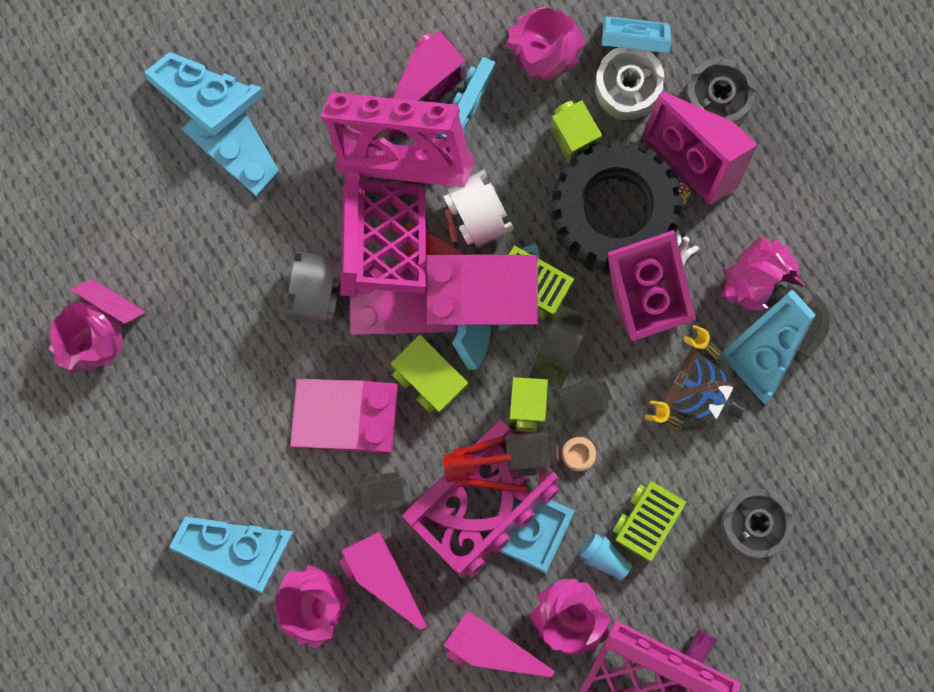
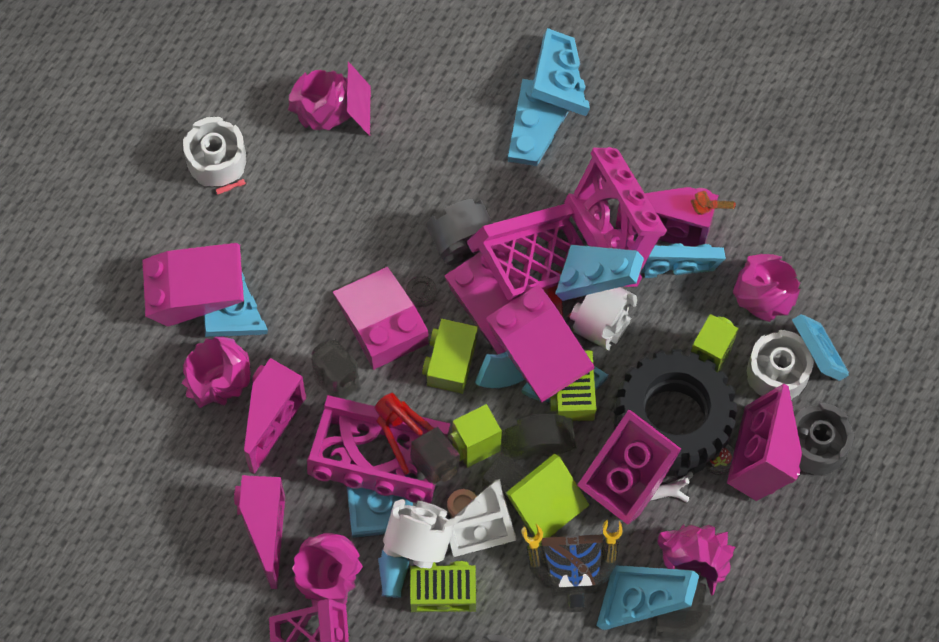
camera: 55 degrees right, 15 degrees down
none -> dark pink slope [142,243,244,327]
none -> white brick [183,117,246,187]
none -> coral piece [215,179,246,195]
none -> white brick [383,499,456,568]
none -> white wing [449,479,516,557]
none -> lime tile [506,454,589,544]
none -> medium azure wing [555,245,644,301]
none -> clear orange hand [691,191,736,215]

